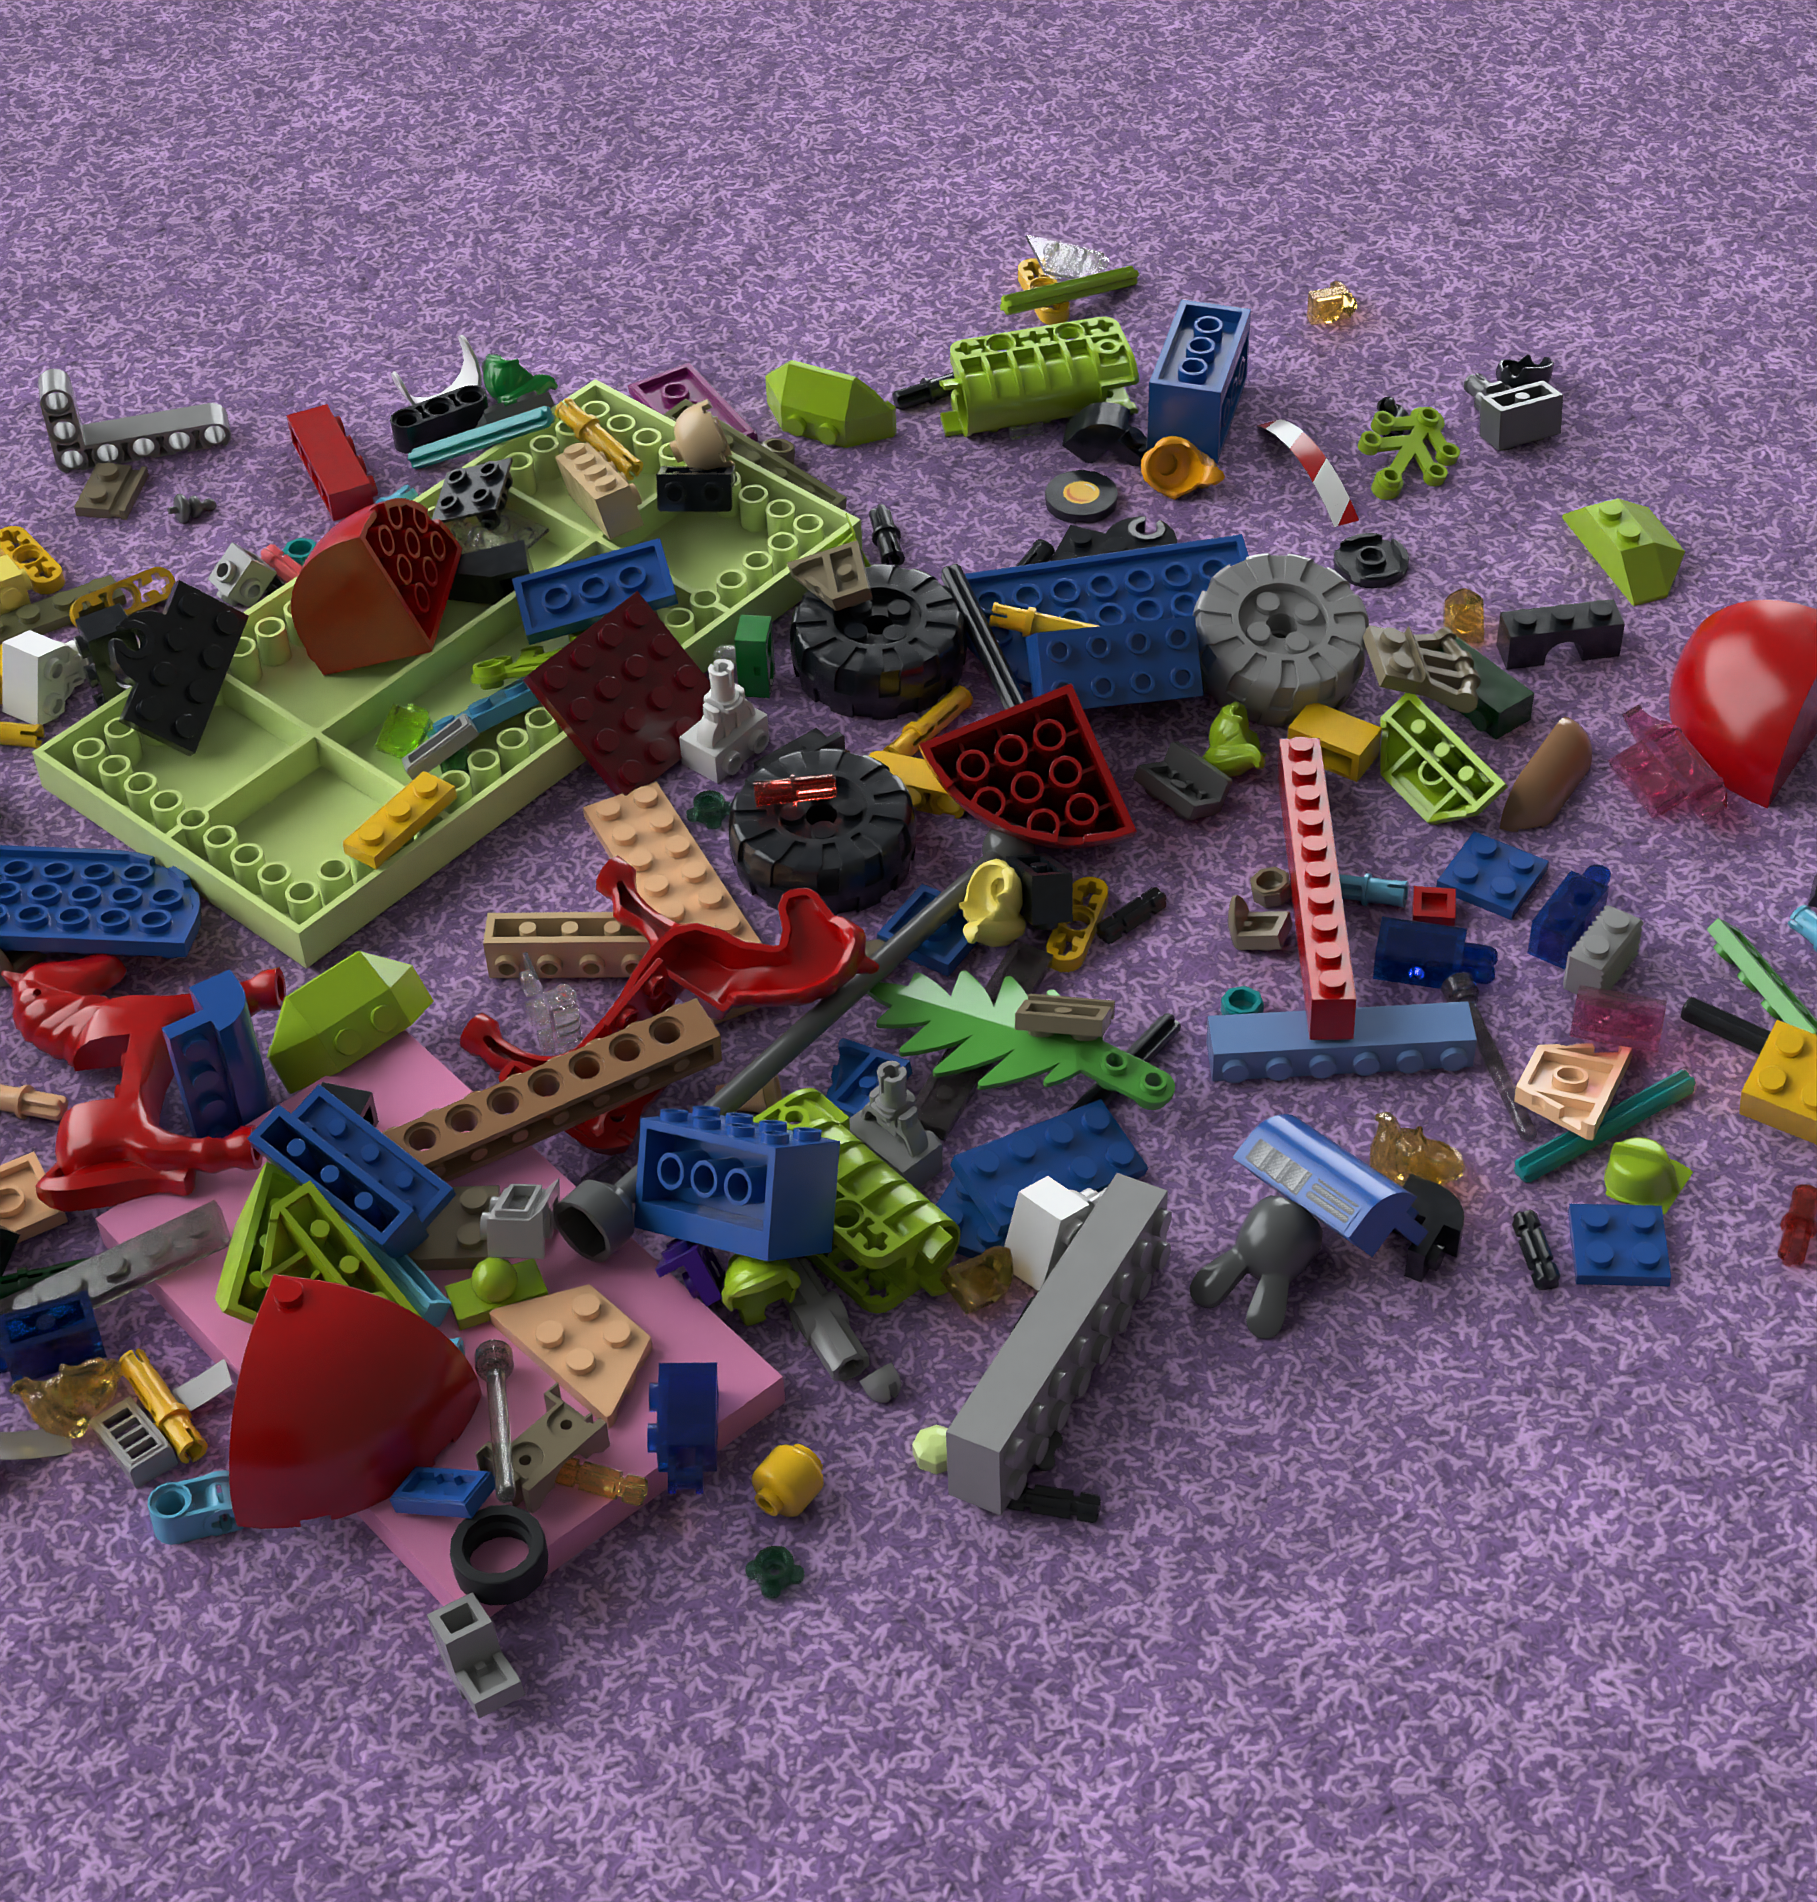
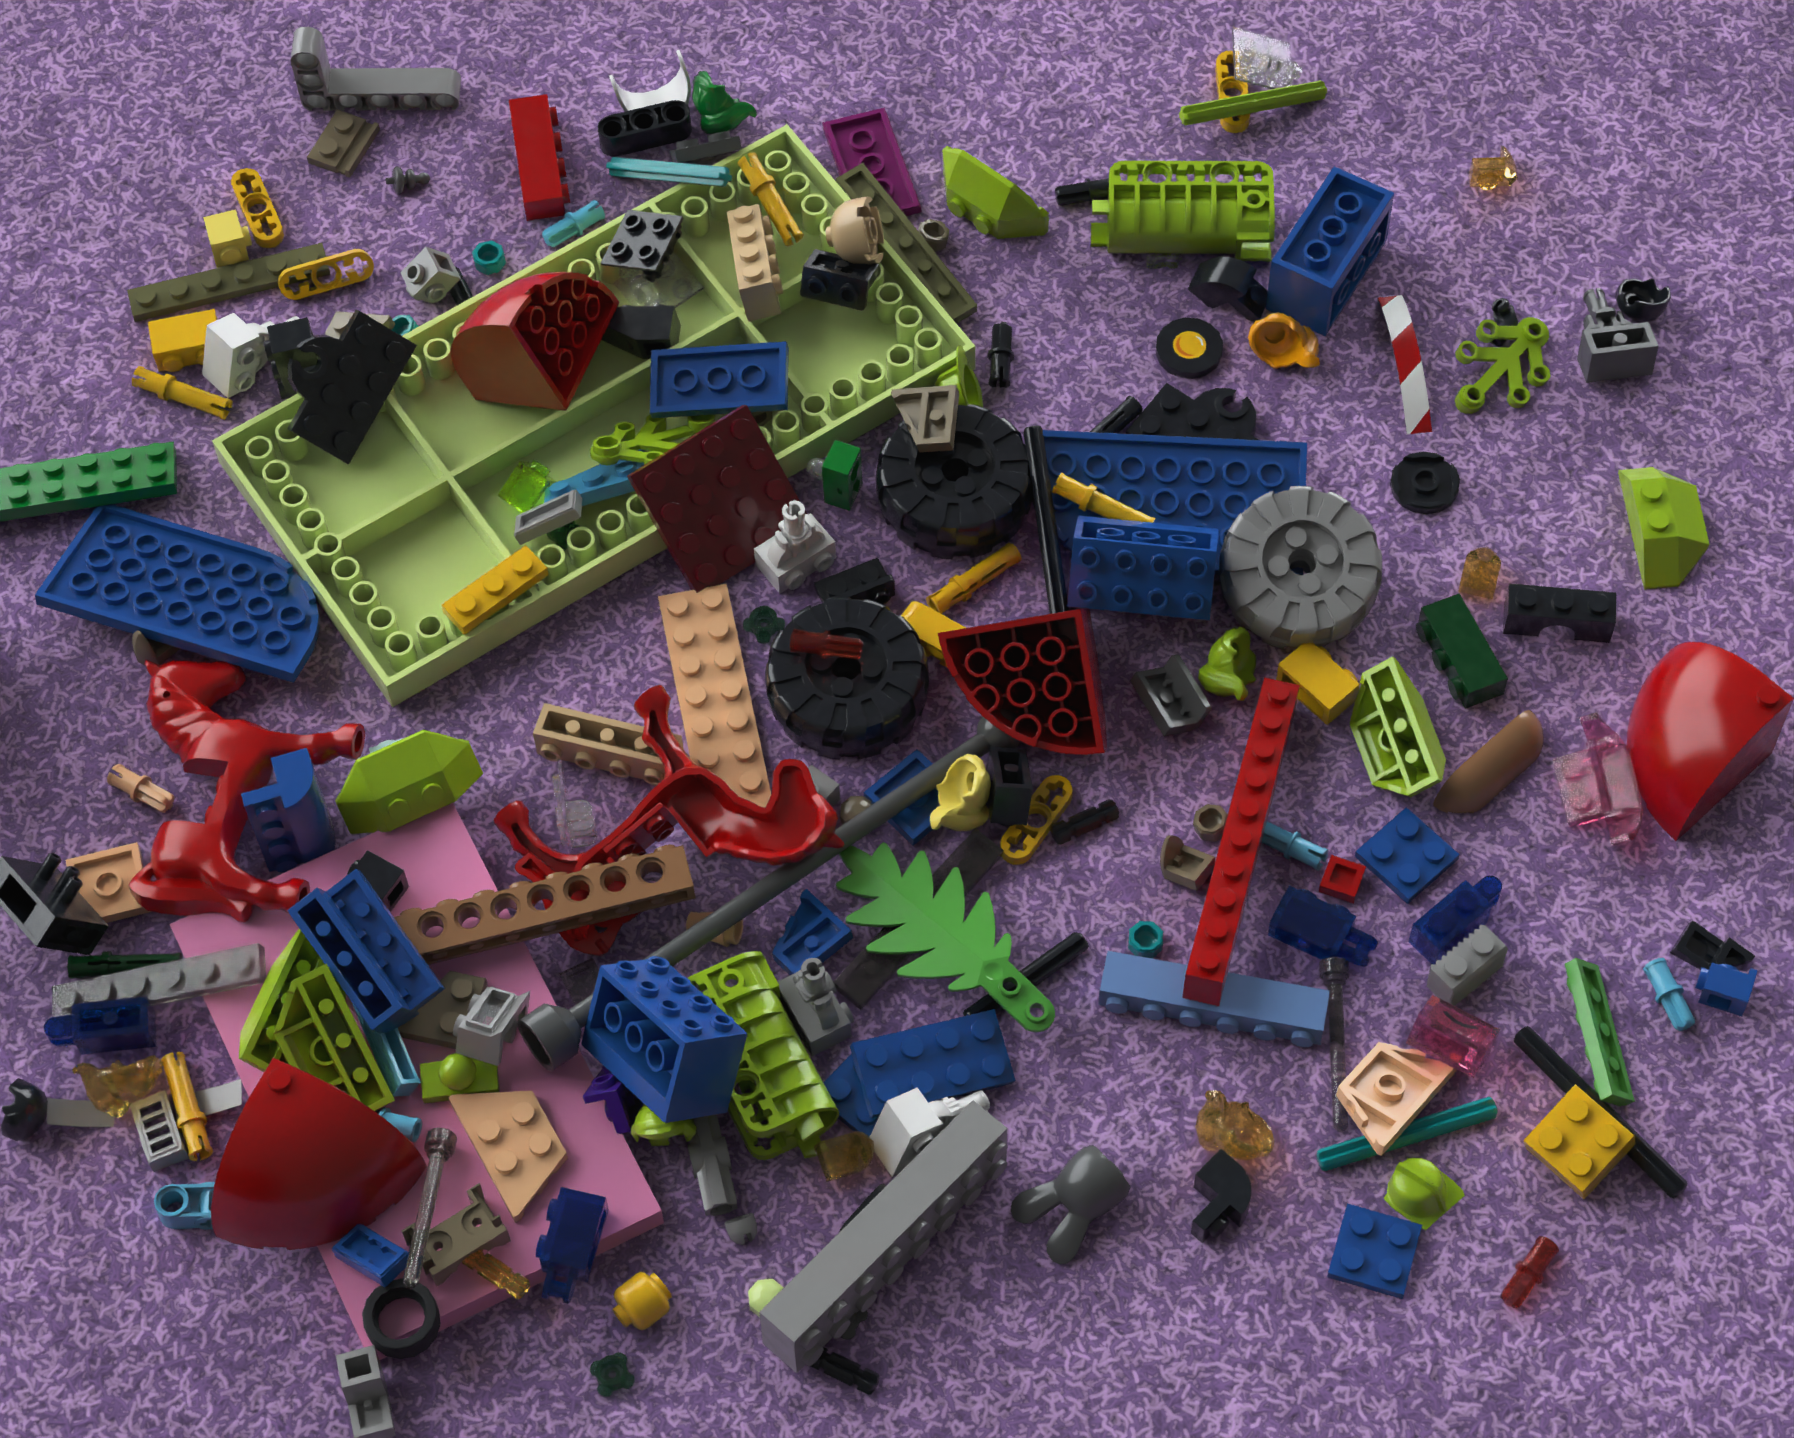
camera: 15 degrees right, 15 degrees up
coral axle [260,544,302,583] -> none
dark tan plate [1015,994,1115,1041] -> none
brick [1232,1114,1429,1257] -> none
dark tan plate [1363,625,1481,713] -> none
black axle [1512,1209,1560,1290] -> none

